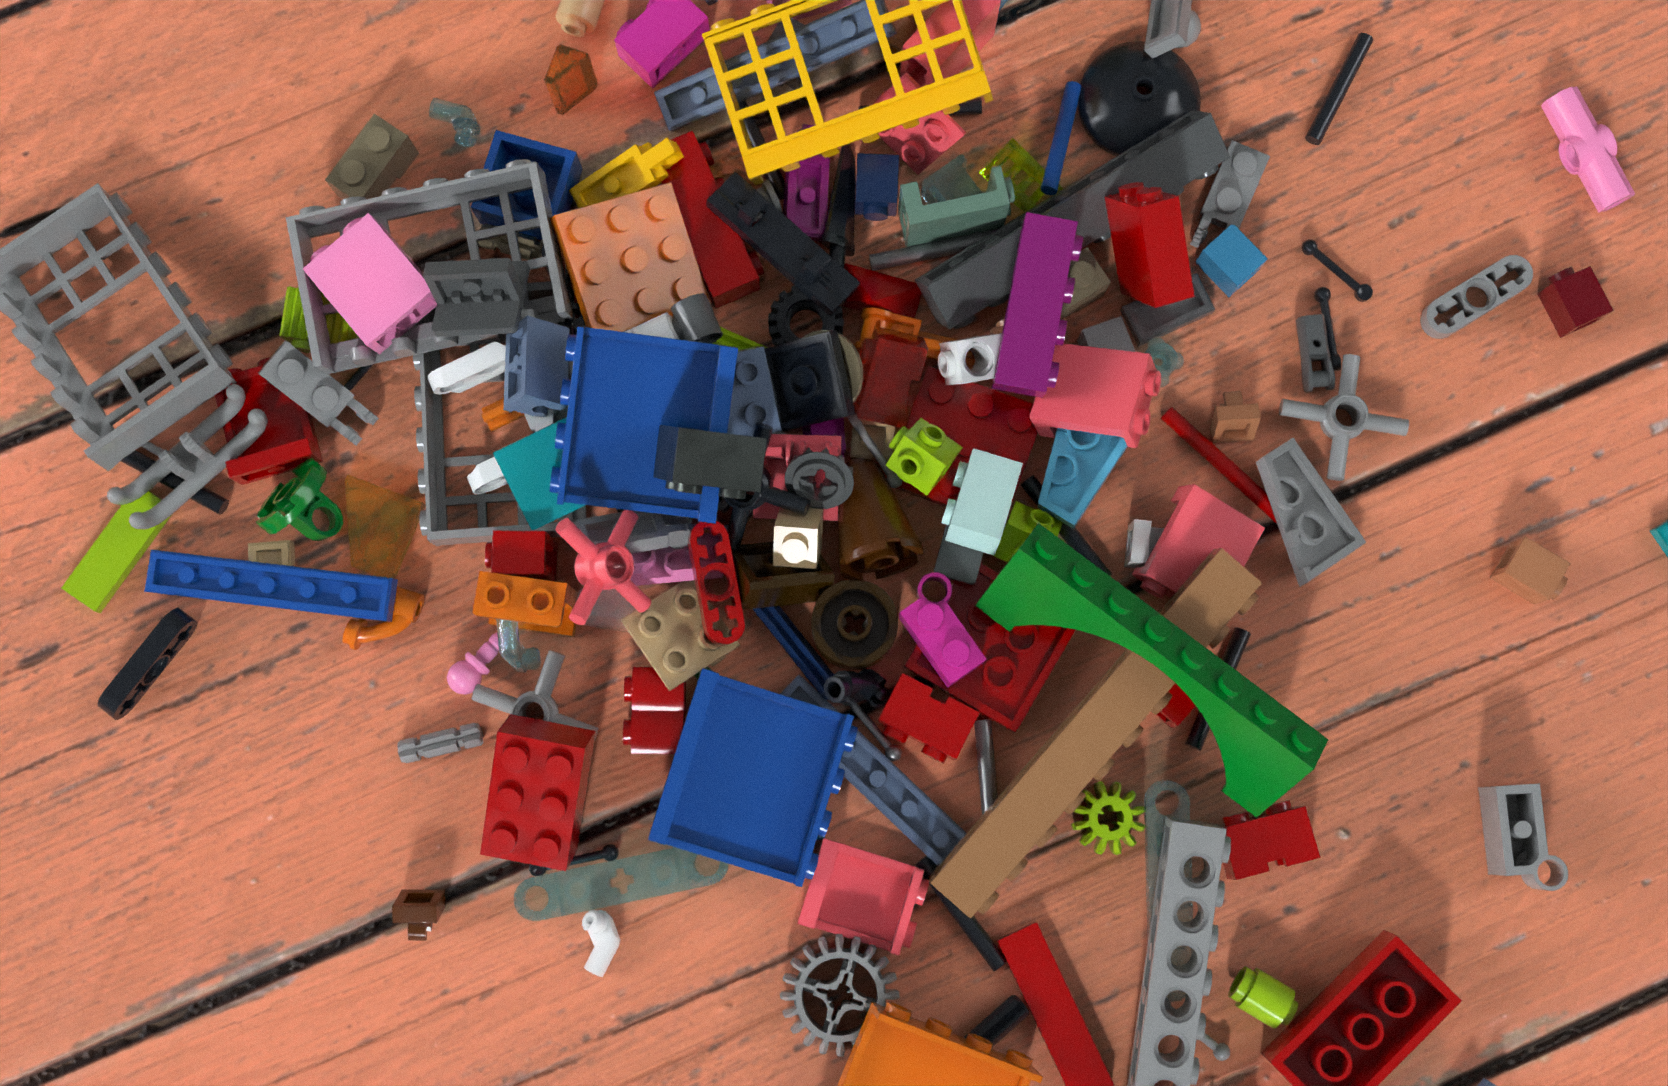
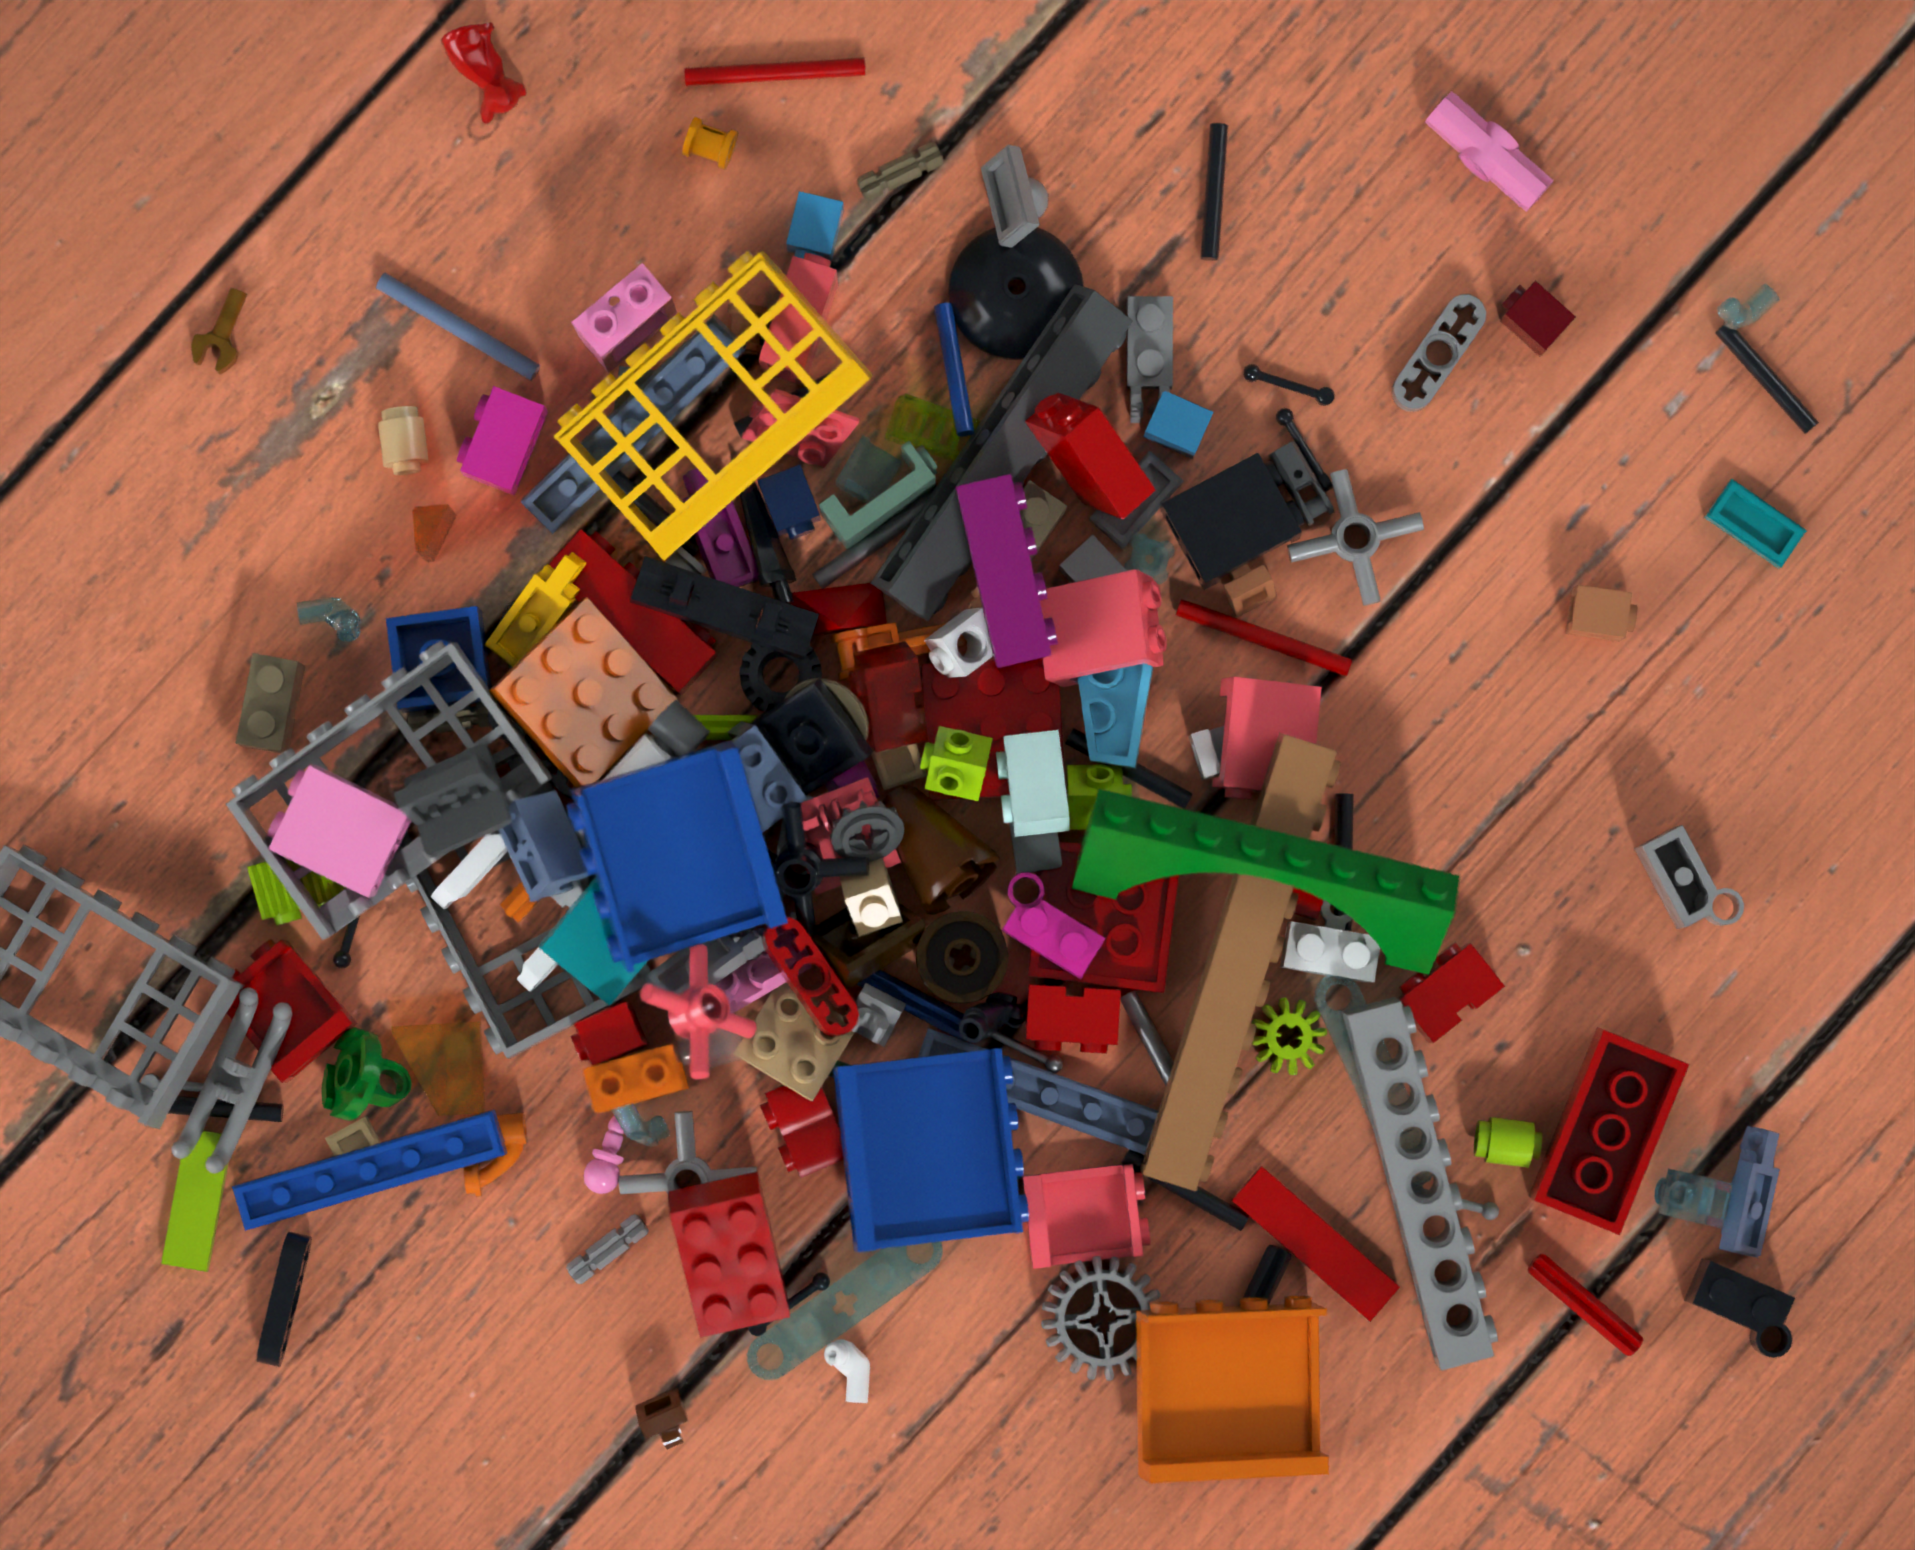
camera: 30 degrees left, 5 degrees up
light grey hinge [258,340,379,446] -> none
pearl dark grey brick [653,425,767,499] -> none
light grey hinge [847,413,903,488] -> none
light grey wing [1256,438,1366,587] -> none
none -> light grey tile [851,983,906,1047]
none -> black panel [1161,453,1305,590]
none -> white brick [1280,900,1380,983]

